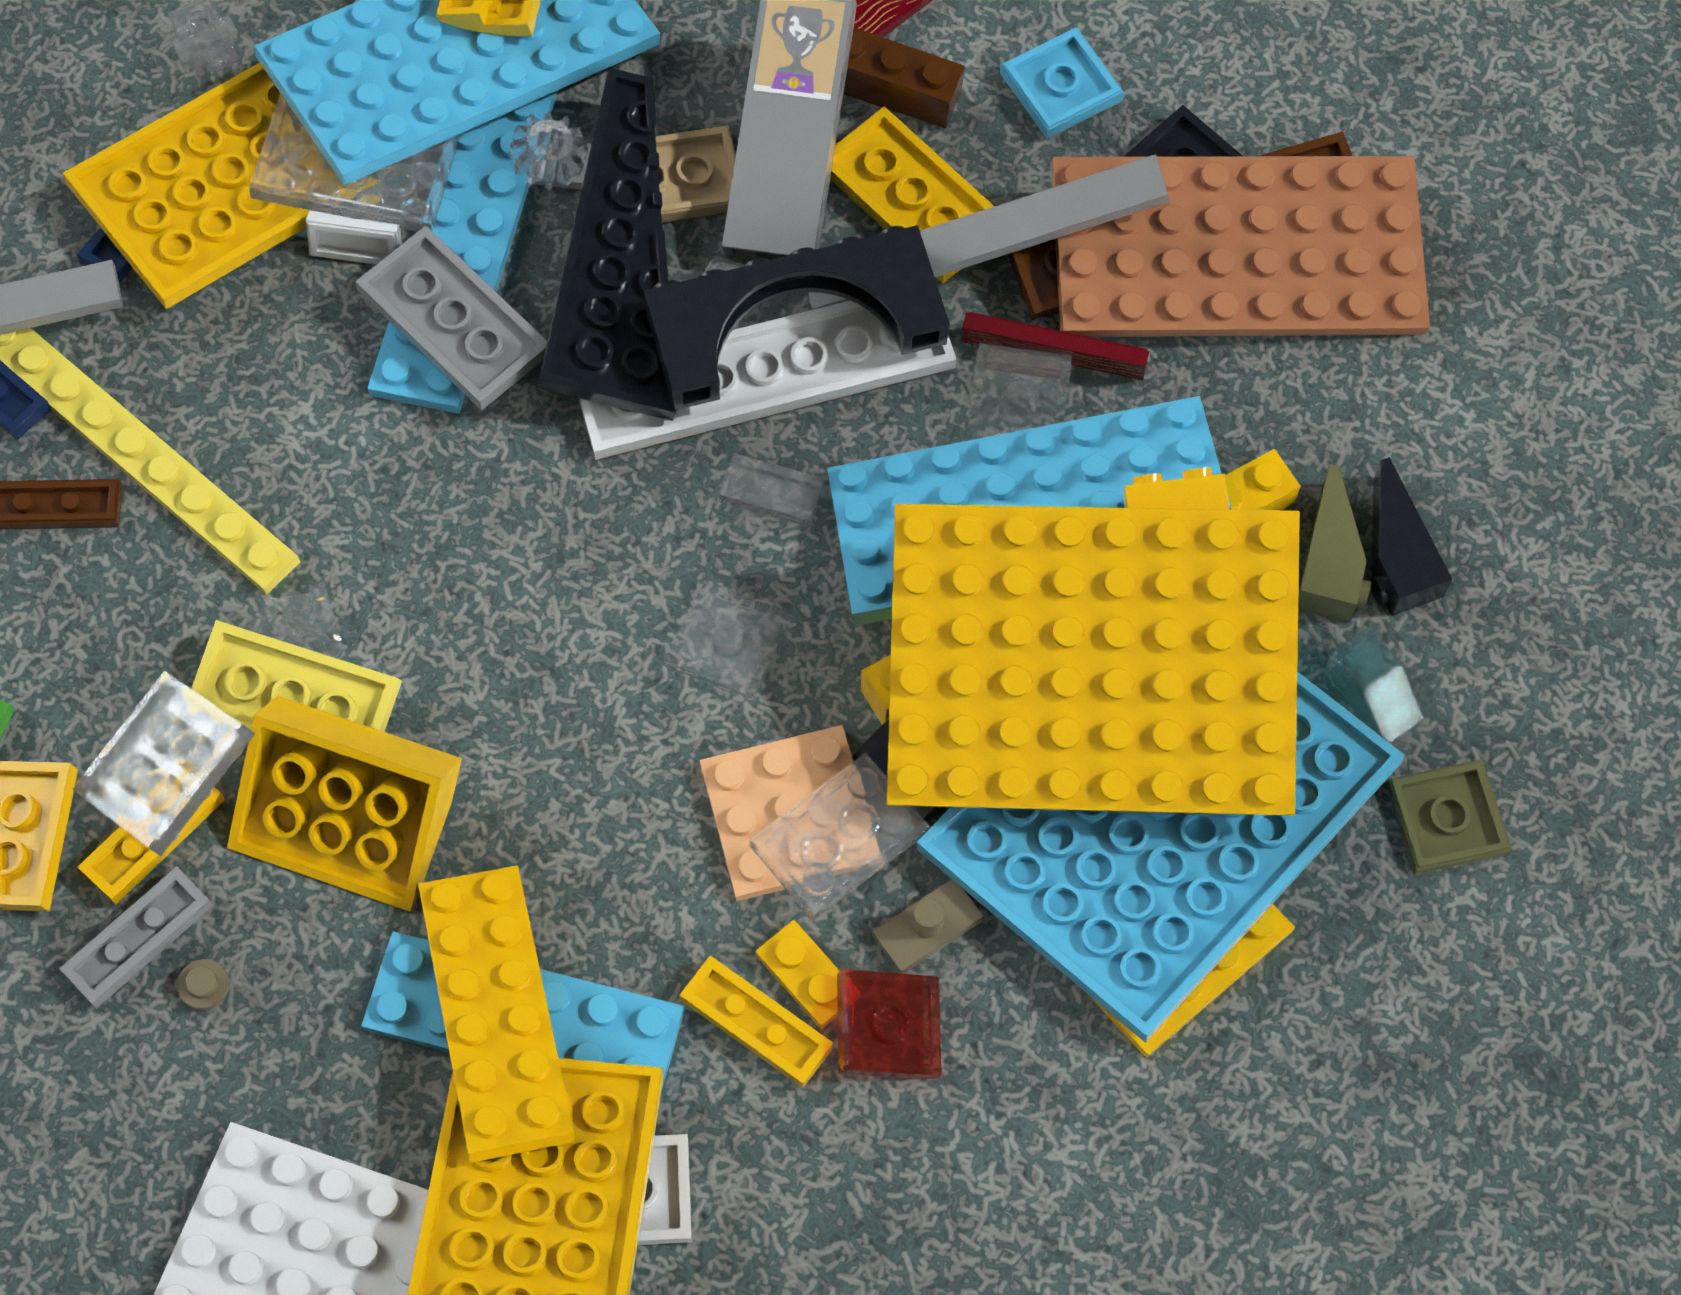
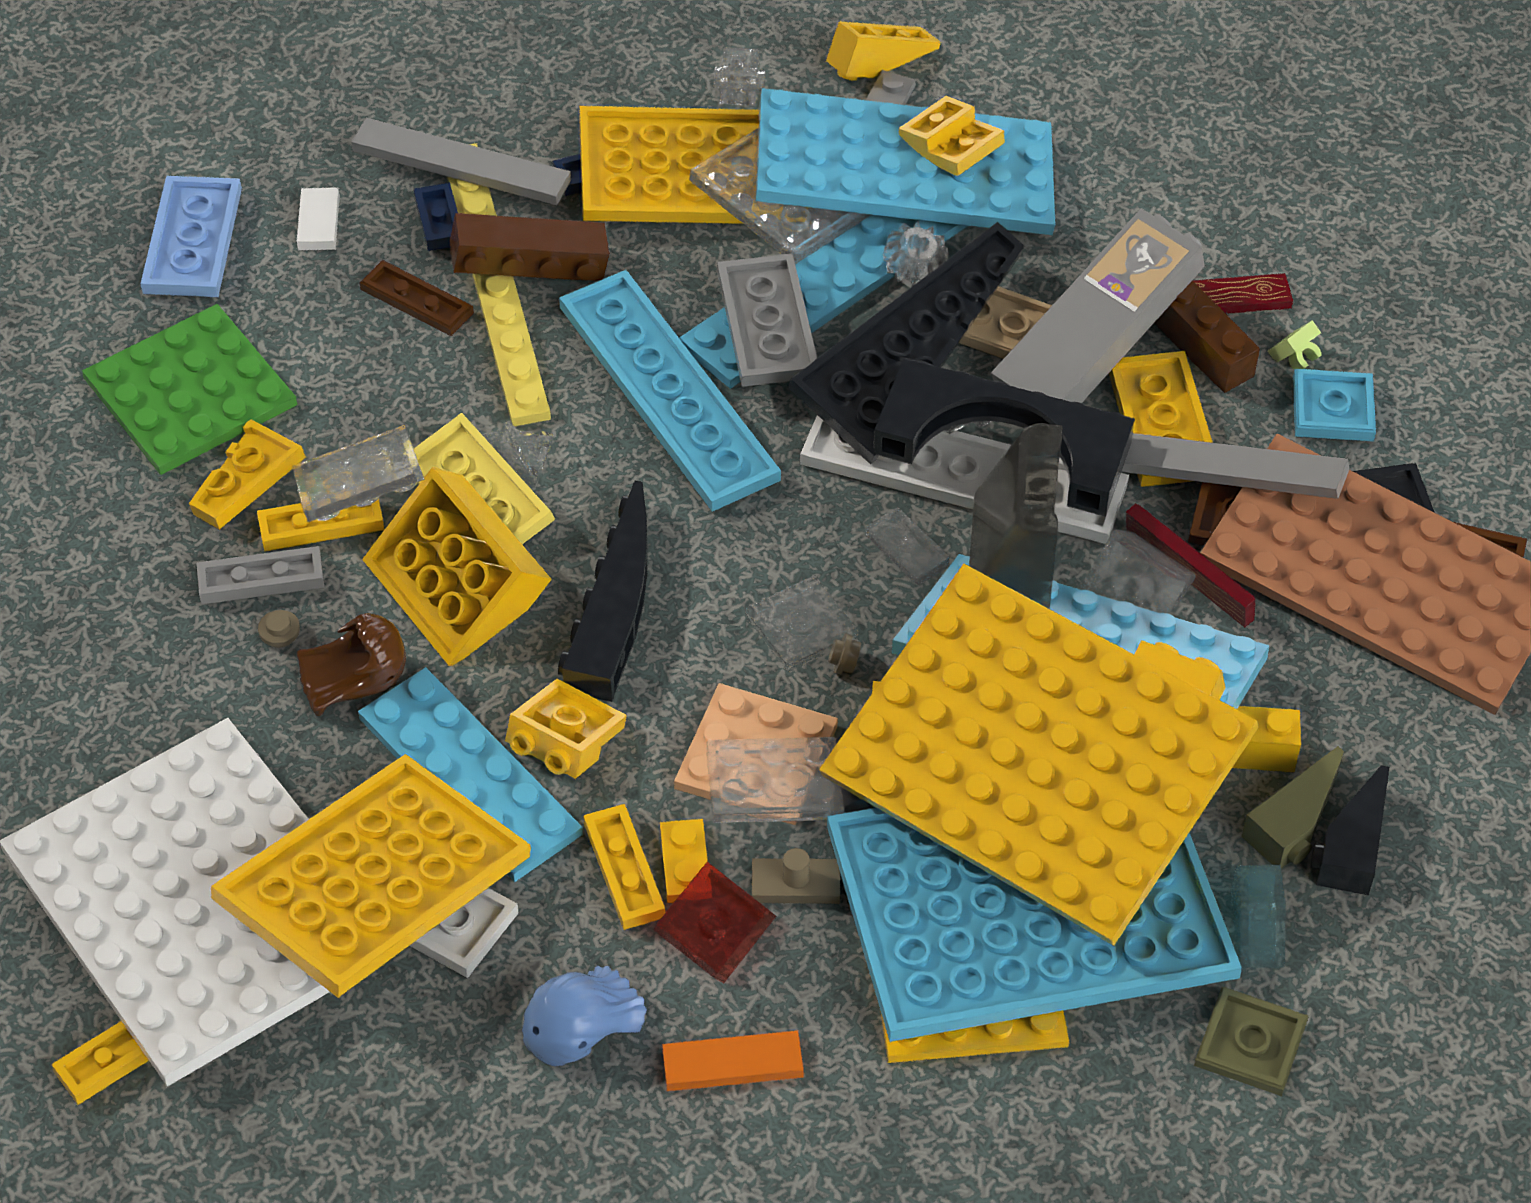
camera: 35 degrees right, 15 degrees down
white tile [306,210,402,265] -> none
yellow plate [418,865,575,1163] -> none
none -> reddish brown piece [297,613,406,716]
none -> reddish brown brick [450,213,610,281]
none -> yellow plate [505,679,627,779]
none -> medium blue piece [522,966,646,1066]
none -> black slope [558,480,648,702]
none -> medium azure plate [559,270,781,512]
none -> orange tile [662,1030,804,1091]
none -> dark tan plate [828,633,861,675]
none -> clear smoke windscreen [969,423,1062,609]
none -> yellowish green tile [1268,320,1322,370]

